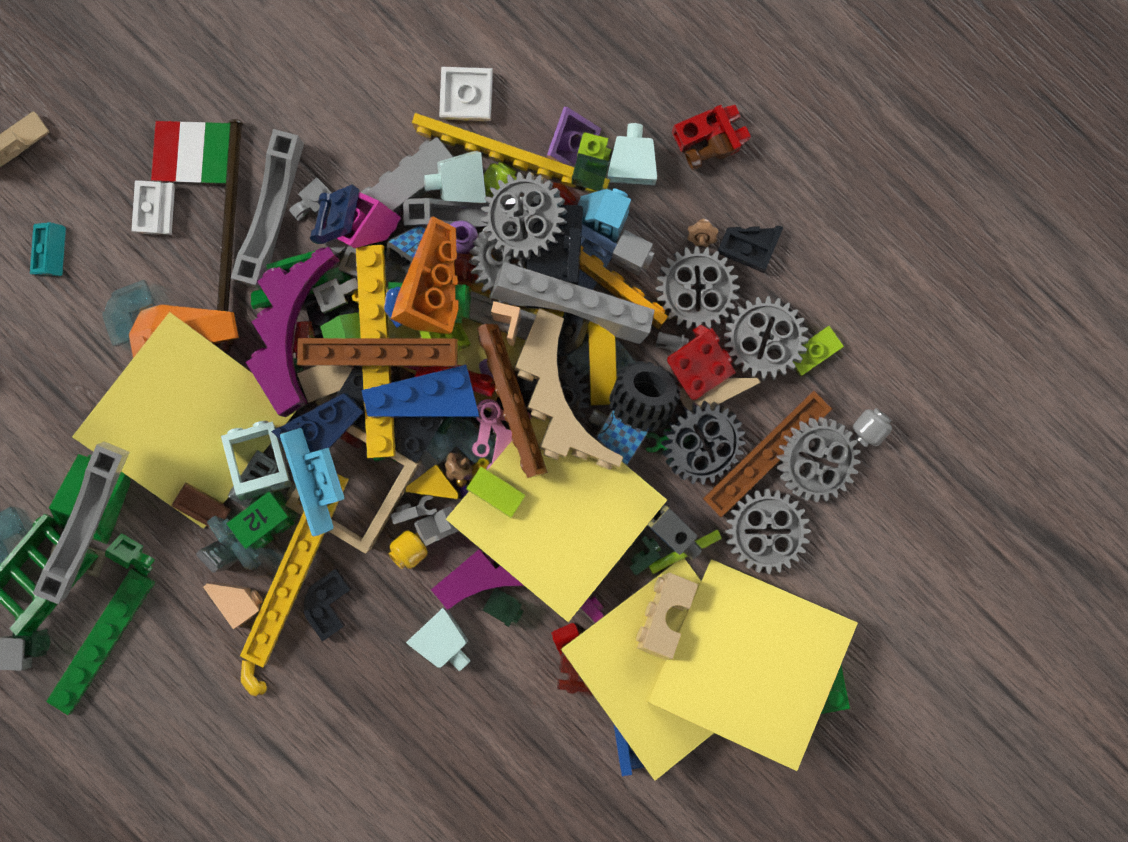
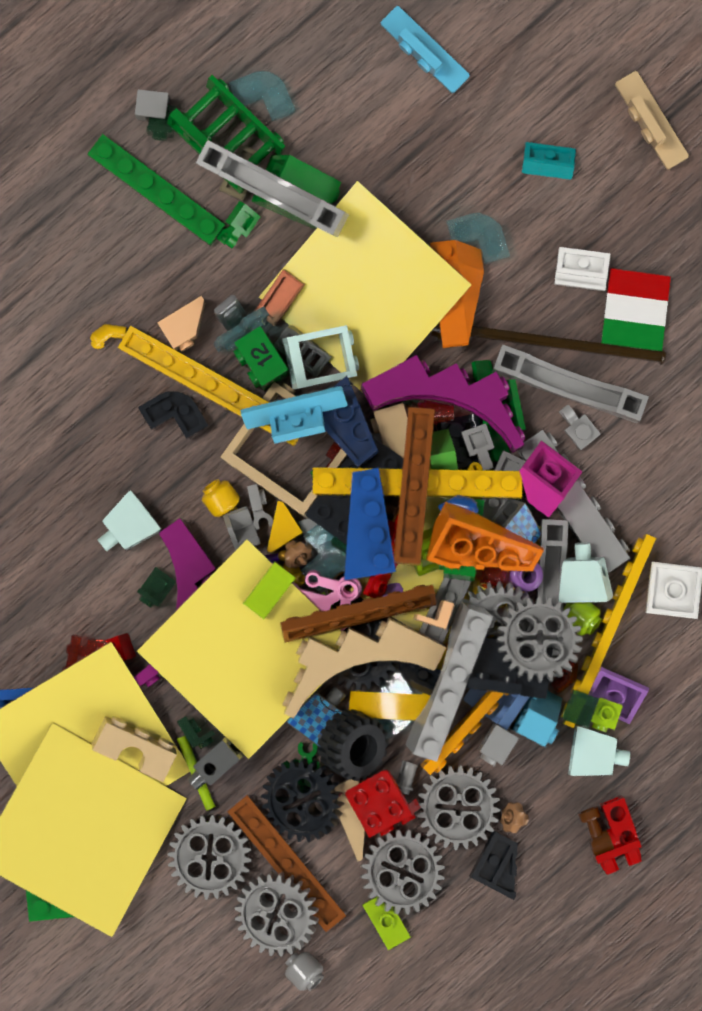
camera: 85 degrees right, 0 degrees up
dark blue plate [310,184,359,244] -> none

